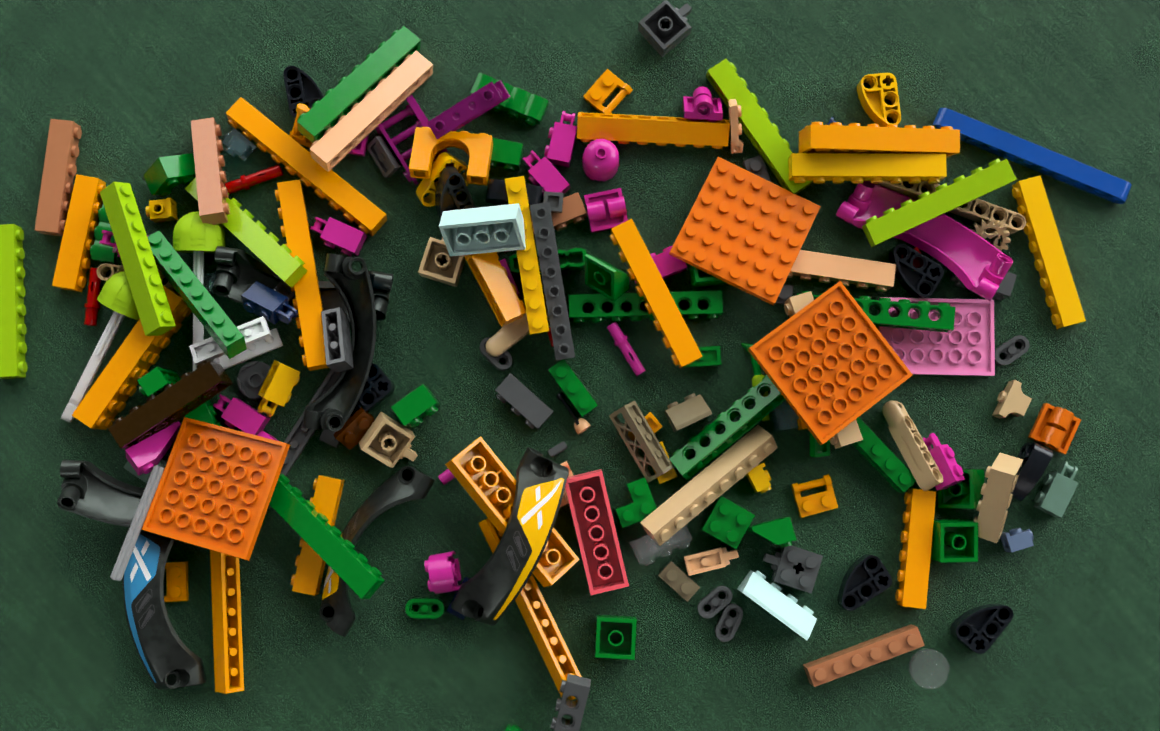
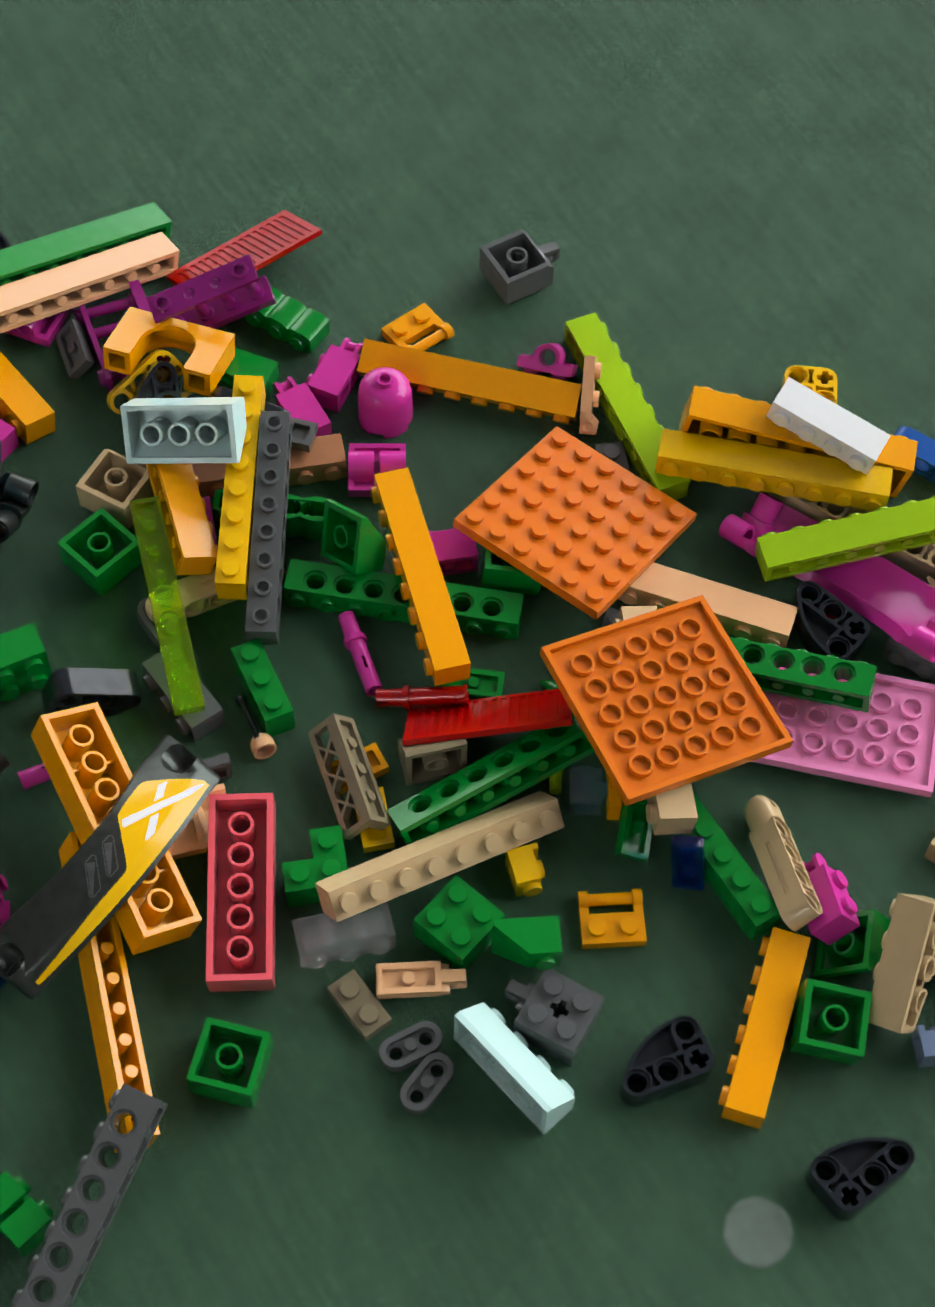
camera: 10 degrees right, 25 degrees down
nougat brick [803,624,925,687] -> none
none -> black beam [41,667,142,718]
none -> green brick [57,507,145,596]
none -> clear neon green plate [129,496,205,716]
none -> window [166,210,323,285]
none -> red pin [375,685,469,709]
none -> red window [402,689,573,746]
none -> clear blue plate [671,834,706,891]
none -> white brick [766,377,891,475]

